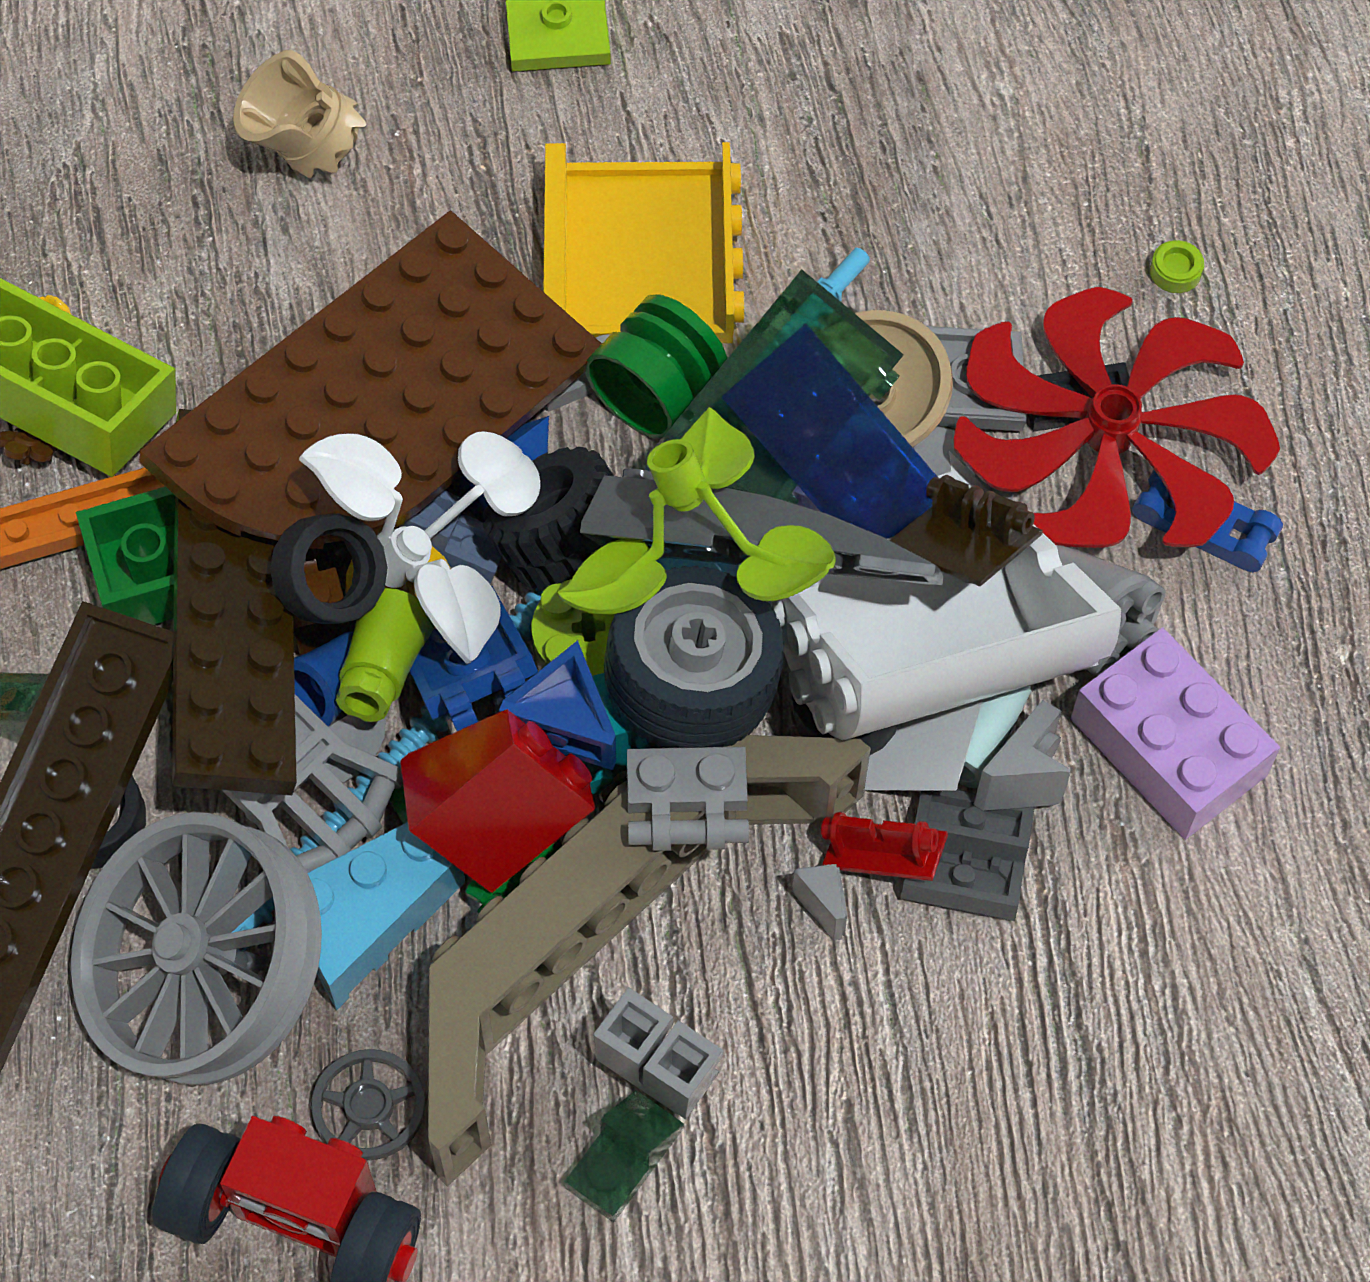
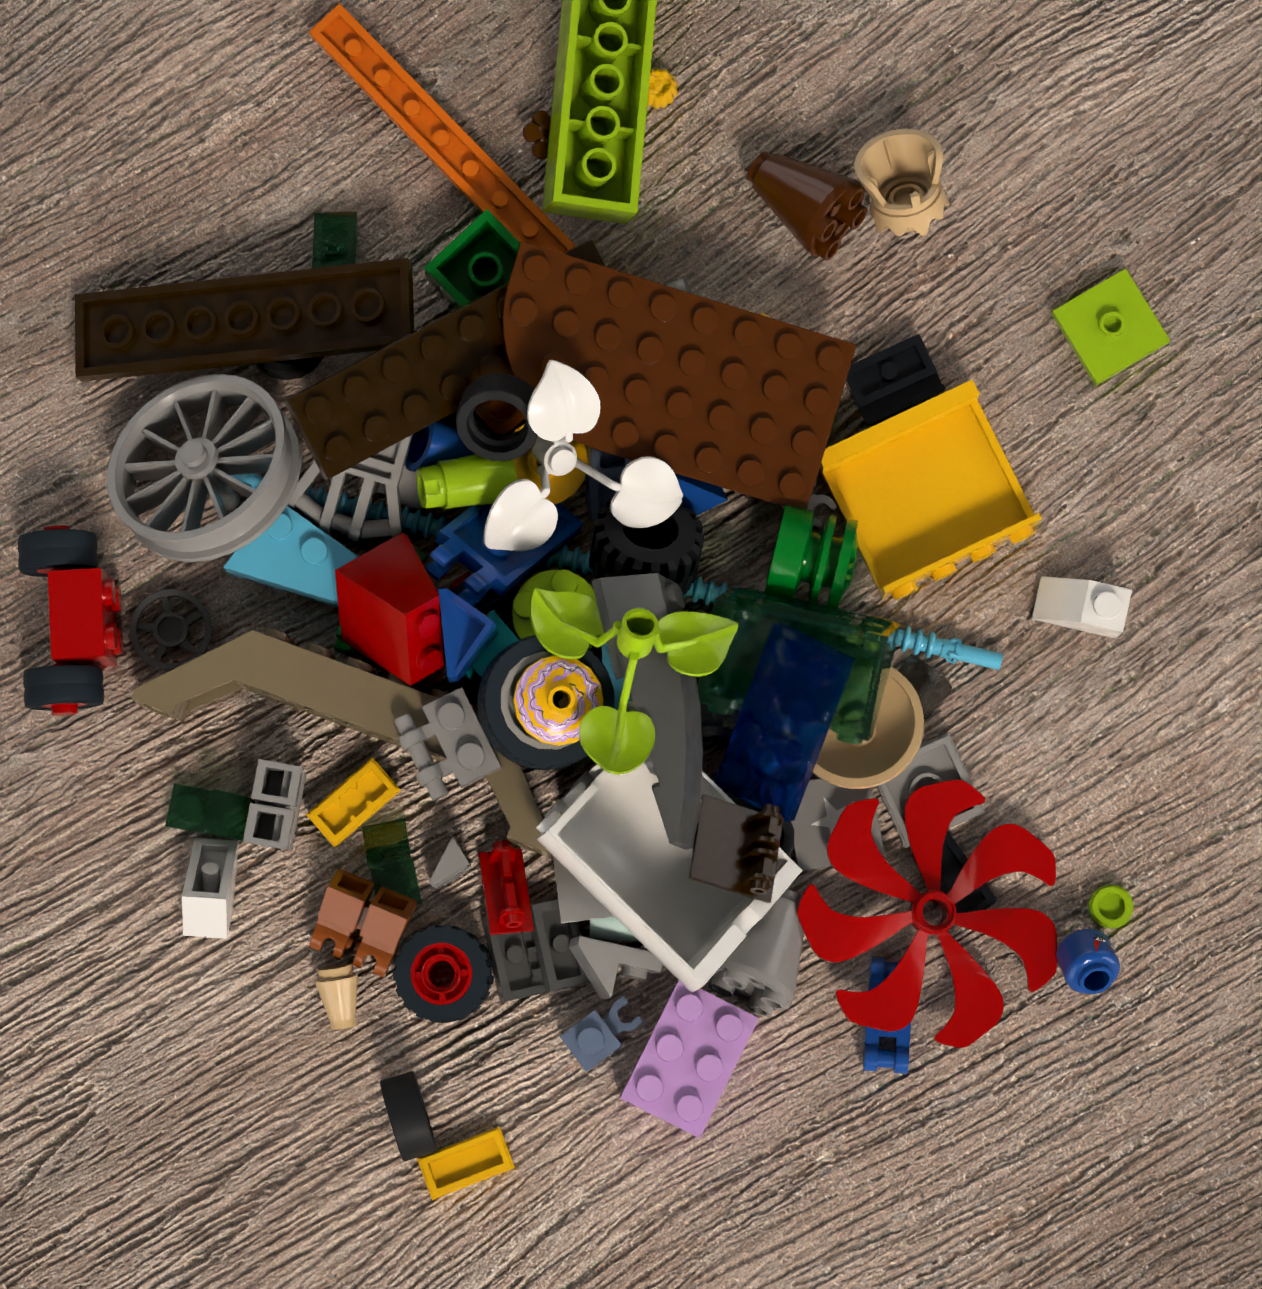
camera: 65 degrees right, 20 degrees up
none -> white slope [182,838,239,939]
none -> yellow plate [306,757,401,848]
none -> dark orange legs [309,868,418,978]
none -> tan cone [314,963,358,1030]
none -> clear green slope [362,818,423,905]
none -> black tyre [380,1071,437,1161]
none -> black wheel [393,925,494,1023]
none -> yellow tile [417,1126,515,1200]
none -> dish [513,656,604,746]
none -> sand blue brick [560,996,644,1072]
none -> reddish brown cone [747,151,868,261]
none -> black plate [845,334,946,428]
none -> white slope [1031,576,1132,639]
none -> blue head [1056,929,1120,994]

